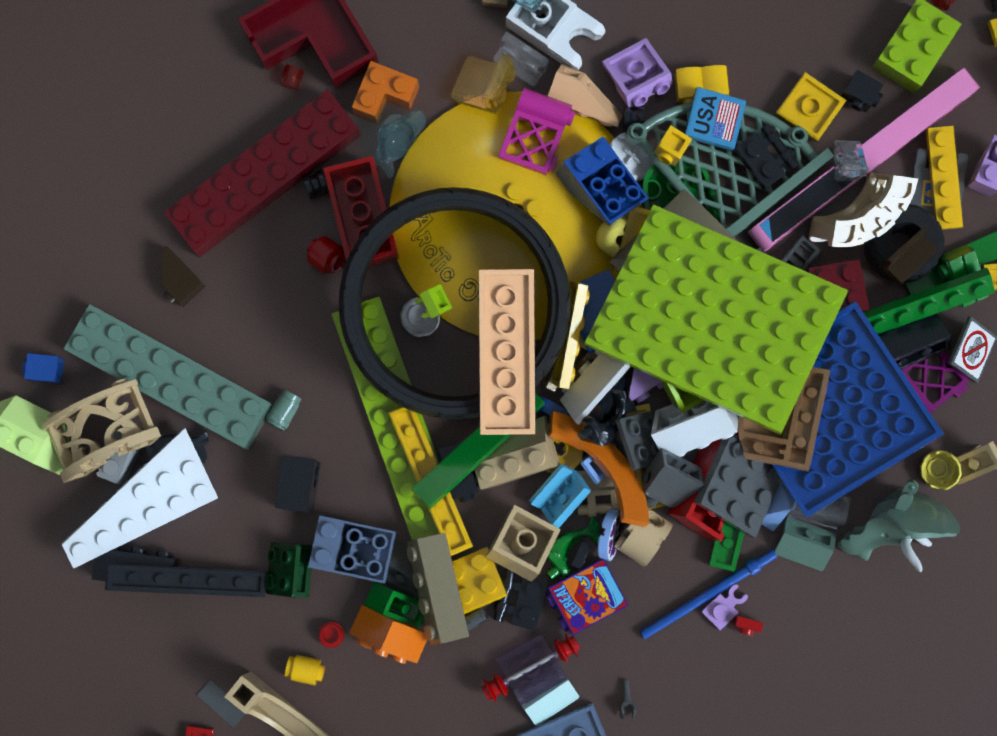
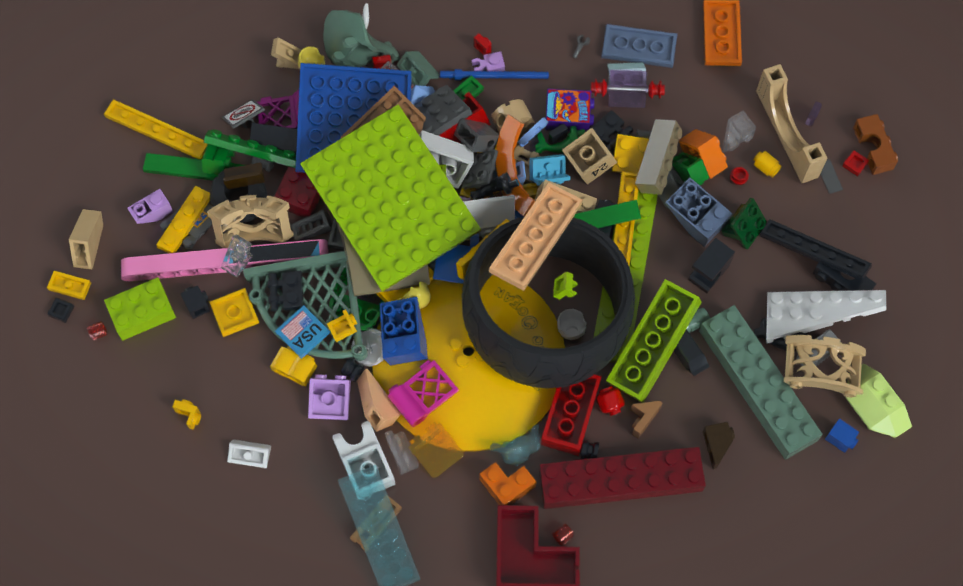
camera: 150 degrees left, 15 degrees down
none -> red tile [372,55,392,70]
none -> lime brick [606,279,702,403]
none -> medium nougat slope [630,401,663,439]
none -> black piece [674,329,710,376]
none -> clear slope [722,111,756,153]

